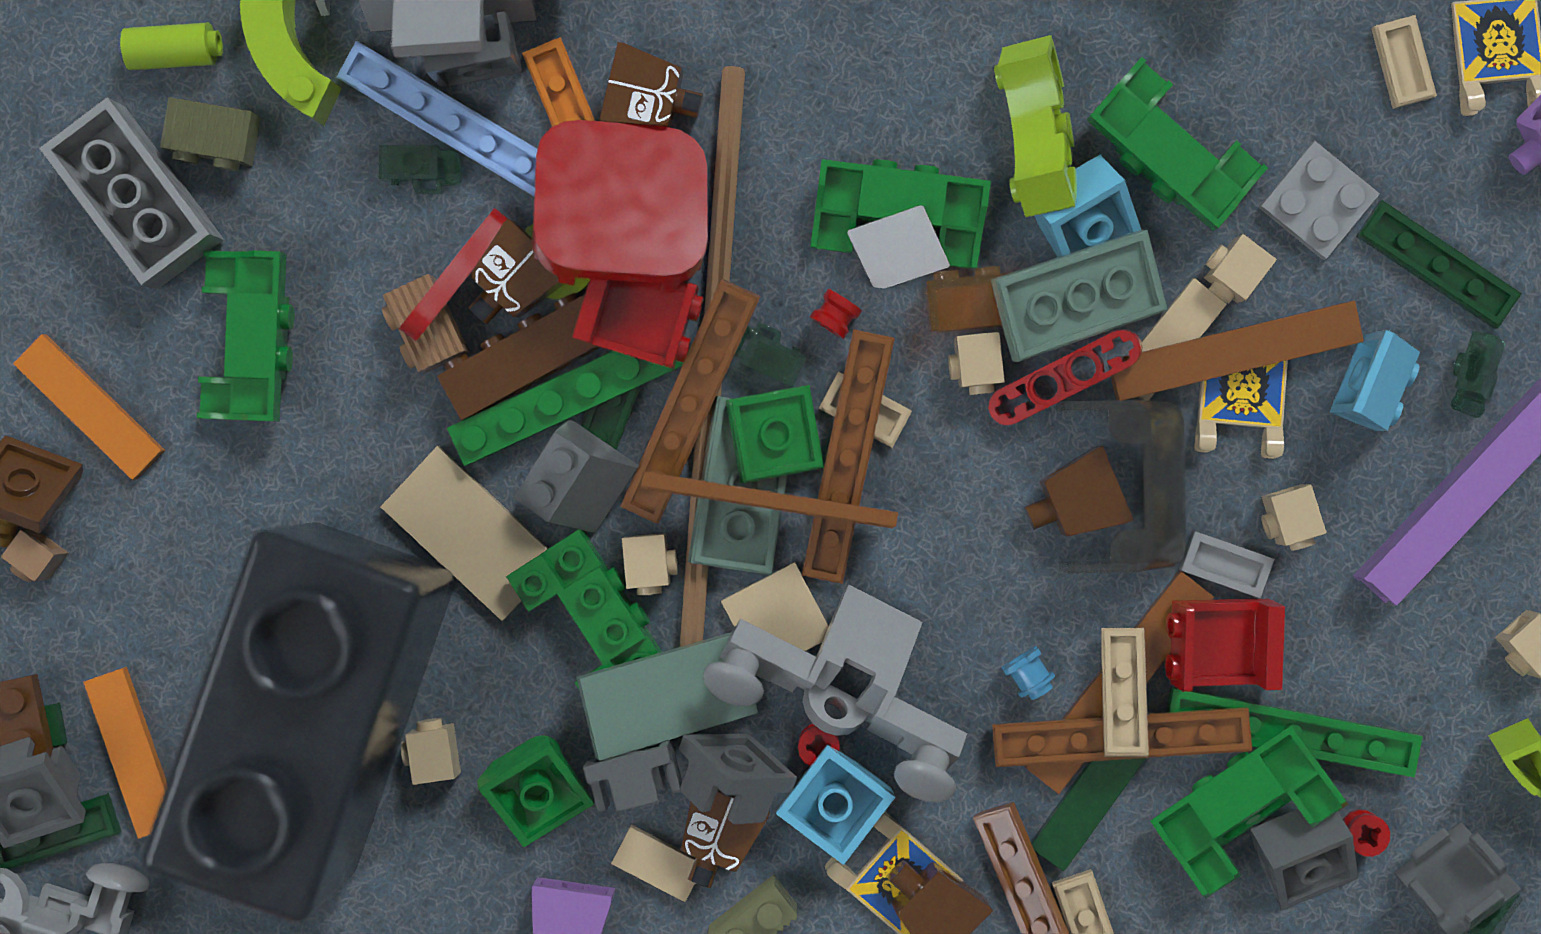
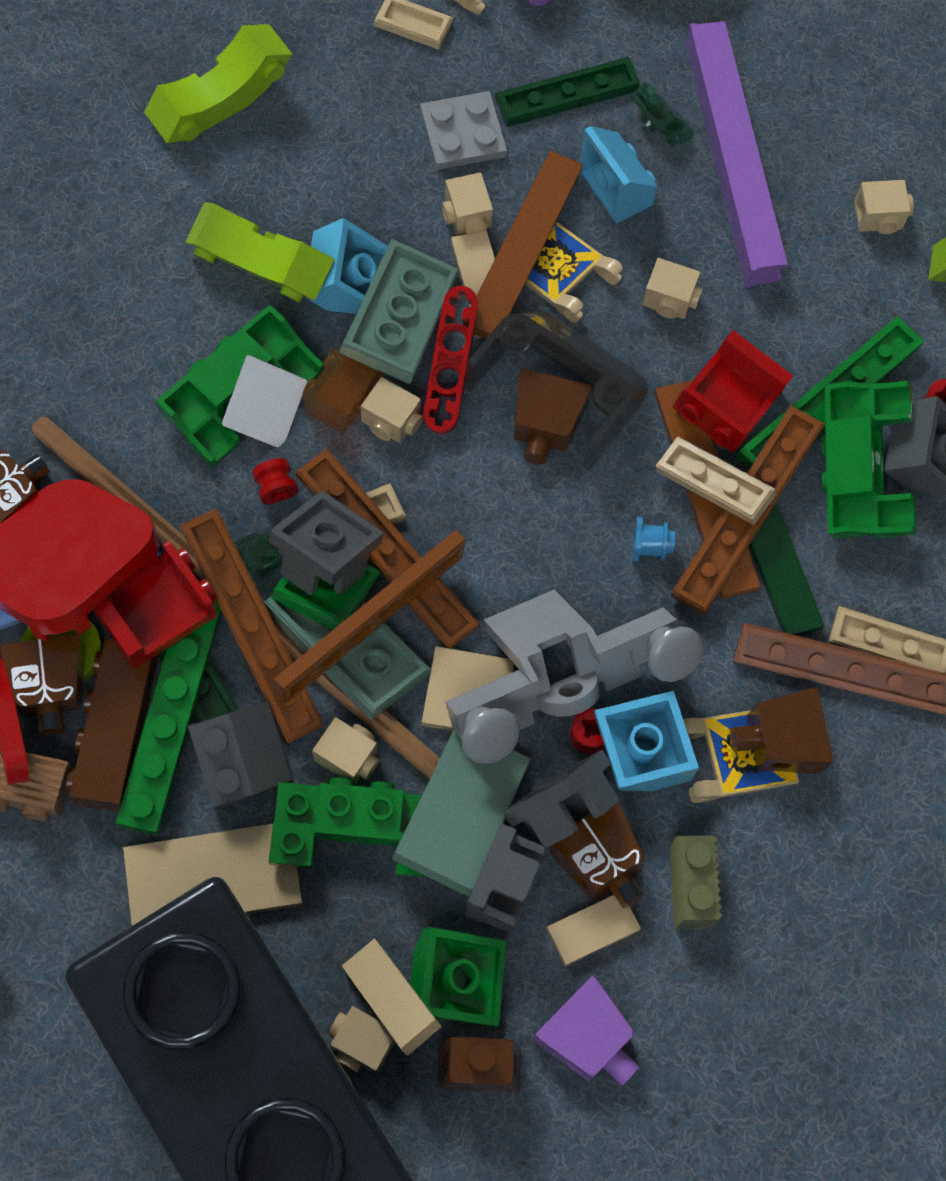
camera: 60 degrees left, 20 degrees down
green bracket [1086,57,1268,231] -> none
light grey tile [1179,531,1274,598] -> none
none -> dark grey panel [268,490,384,595]
none -> tan tile [342,938,442,1056]
none -> reddish brown torso [437,1037,521,1093]

